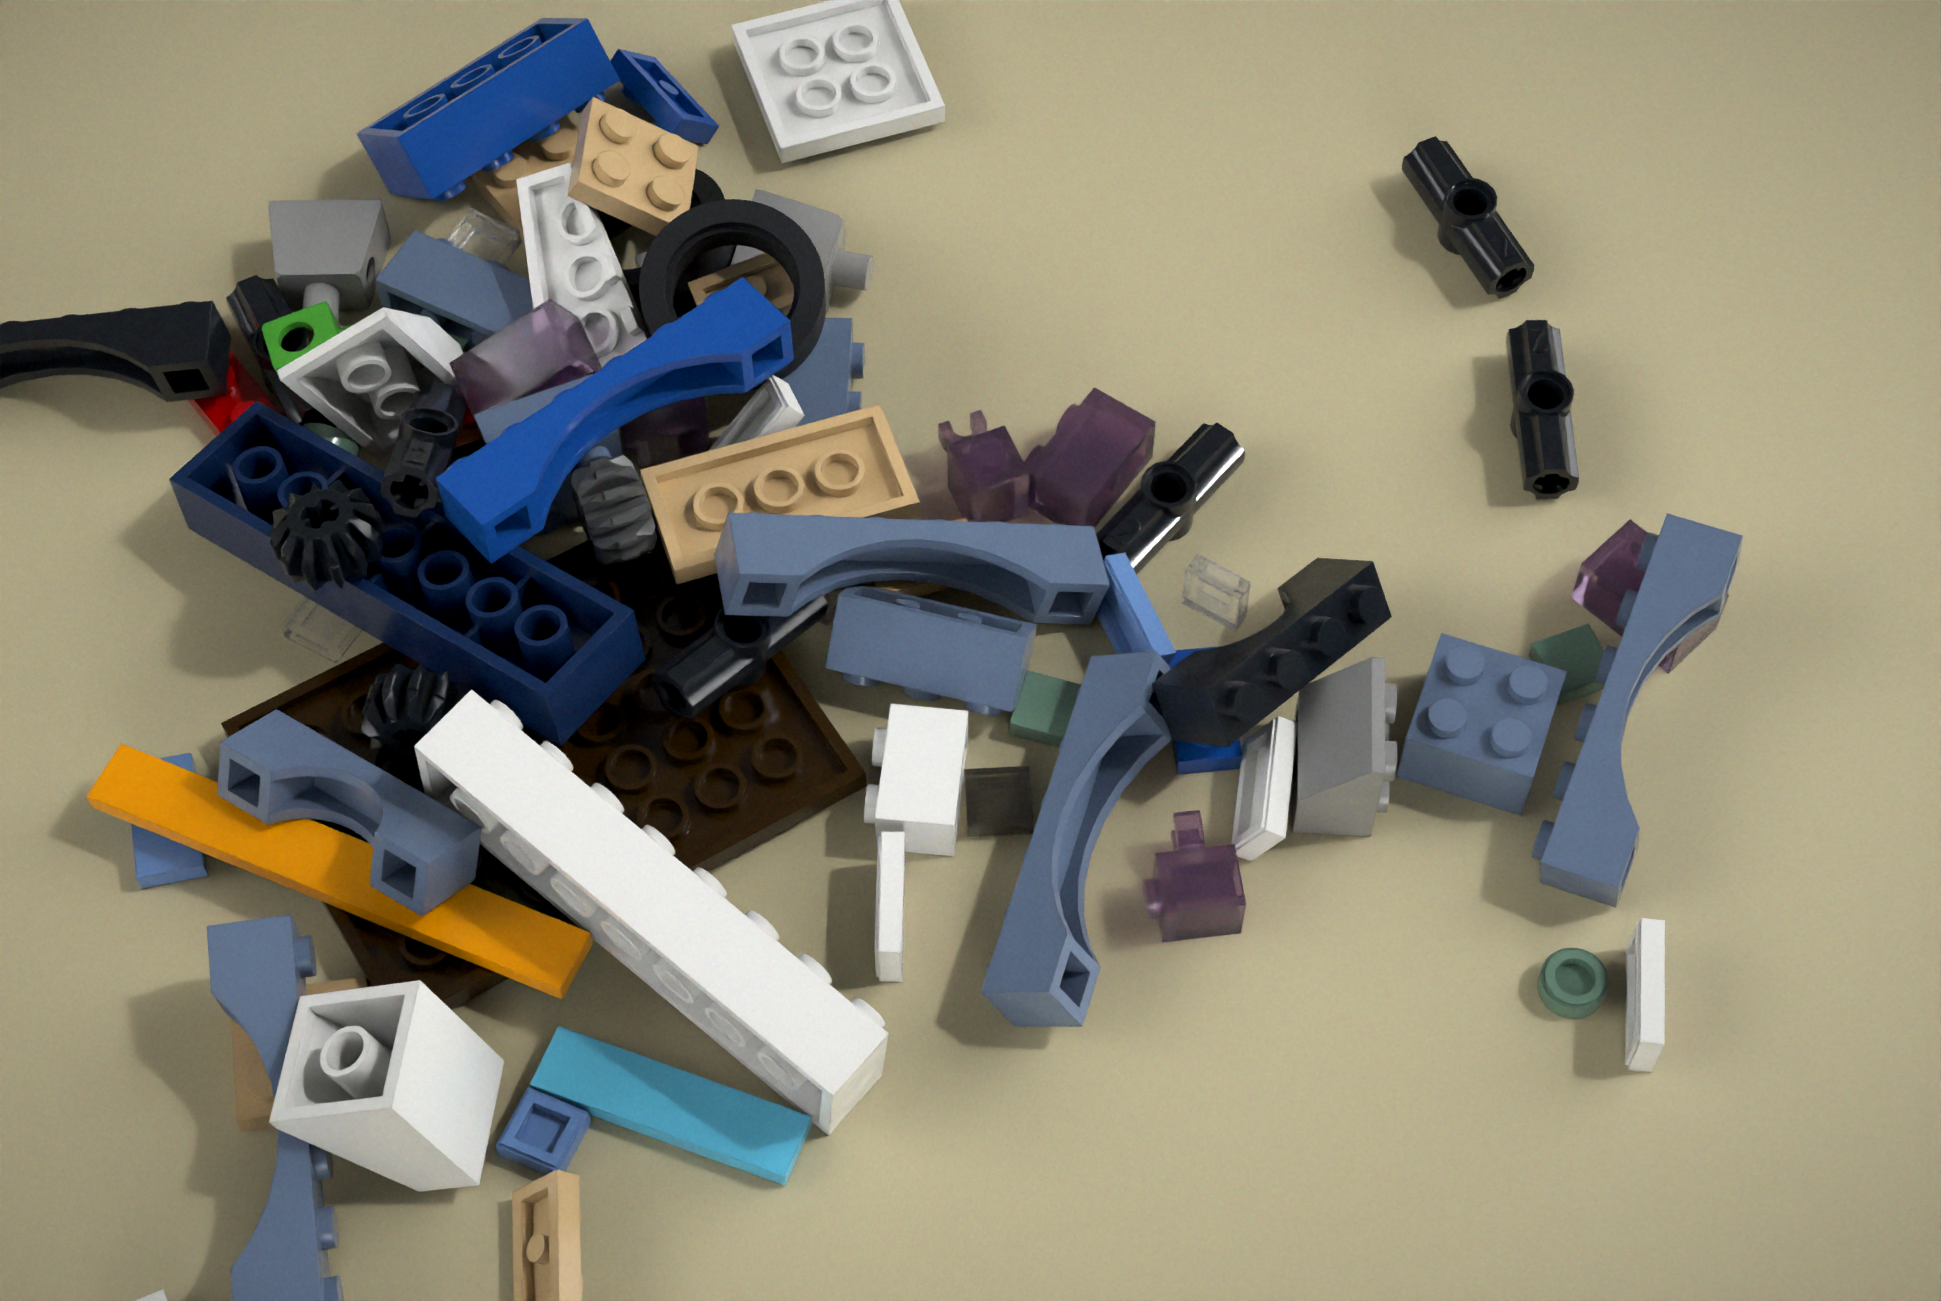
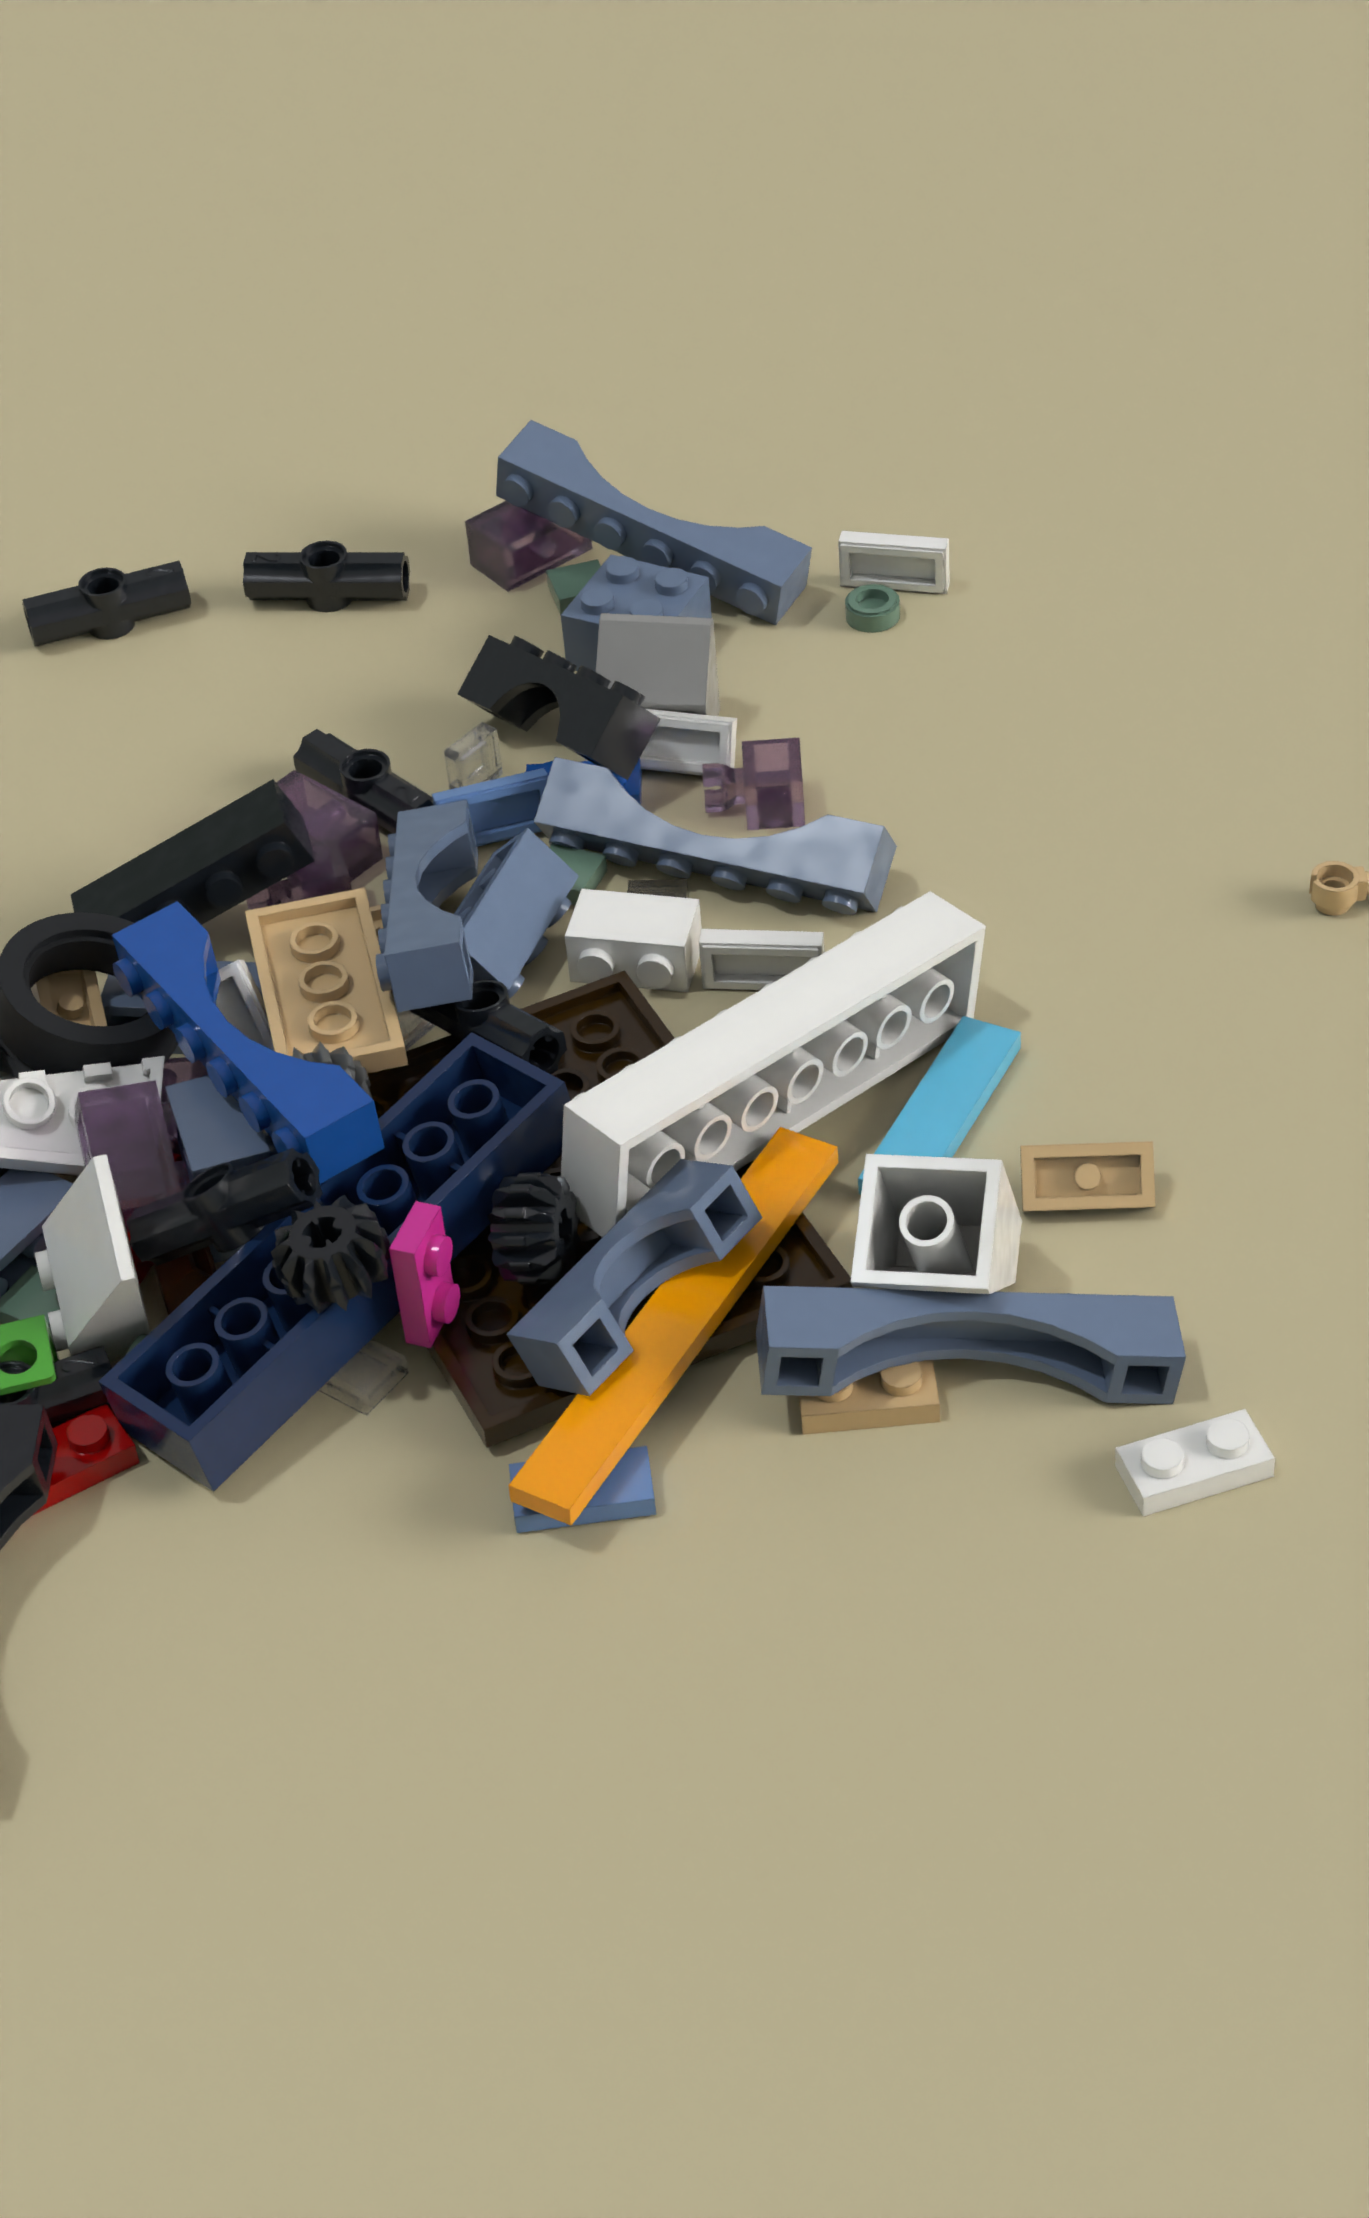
camera: 80 degrees left, 15 degrees down
none -> black brick [71,779,315,925]
none -> dark pink plate [389,1201,460,1348]

